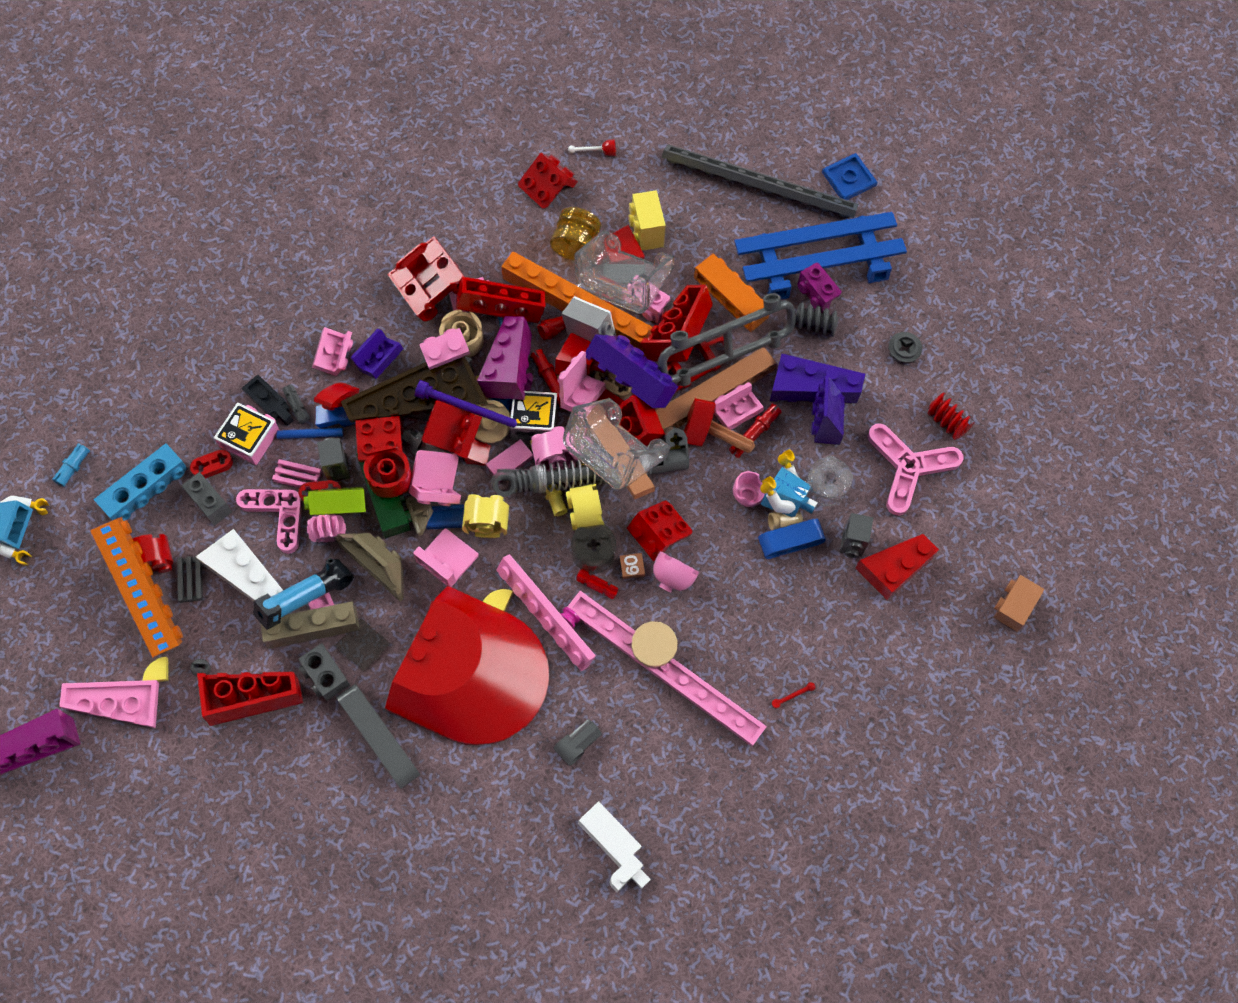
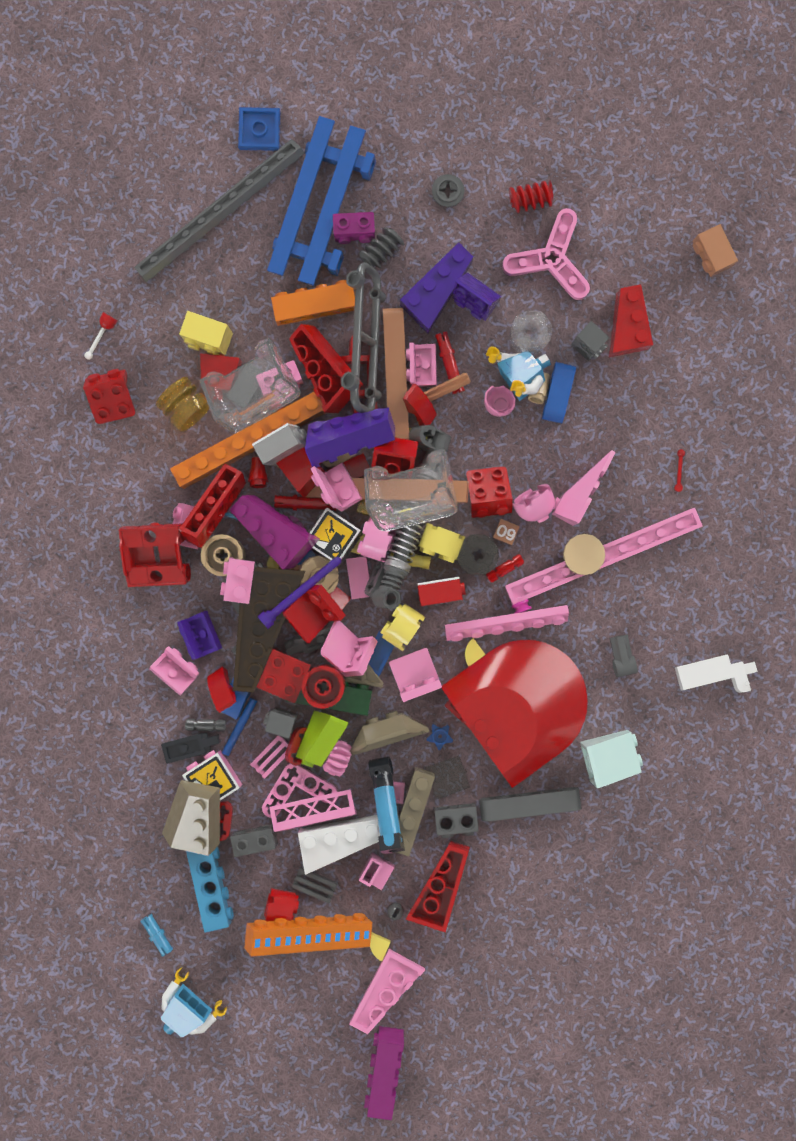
camera: 60 degrees left, 20 degrees up
none -> dark tan wedge [162,780,220,856]
none -> bright pink fence [270,789,357,832]
none -> bright pink piece [359,852,394,890]
none -> red piece [417,577,466,606]
none -> blue plate [427,724,453,750]
none -> bright pink wedge [552,451,615,526]
none -> light aqua slope [580,730,643,788]

